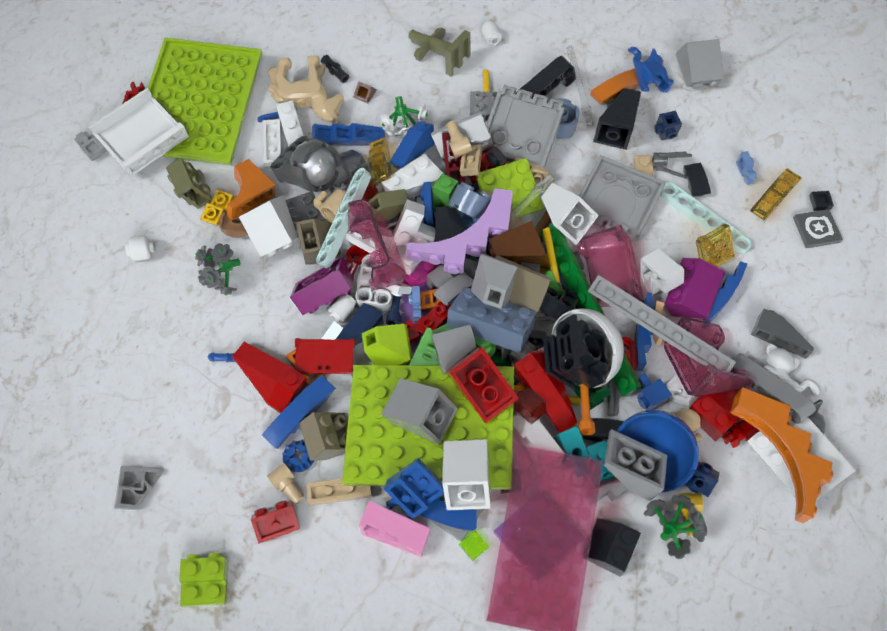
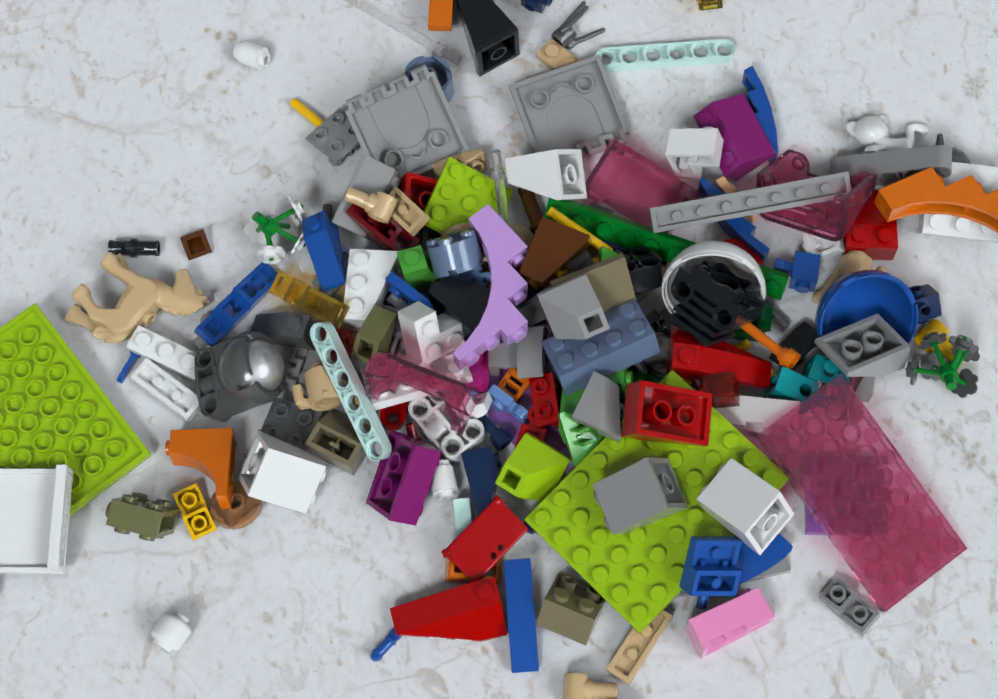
camera: 40 degrees left, 5 degrees up
dark grey plant [195,243,241,296] -> none
blue gear [282,439,315,472] -> none
olive piece [408,28,471,77] -> none
clear neon green tile [459,530,489,562] -> none
black plate [486,146,507,167] -> none
black beam [515,56,576,99] -> none
black slope [581,518,641,577] -> none
black slope [683,162,711,197] -> none
clear yellow plate [696,223,735,267] -> none
red plate [722,420,759,448] -> none
dark grey slope [751,308,814,359] -> none
none -> light grey slope [819,577,880,637]

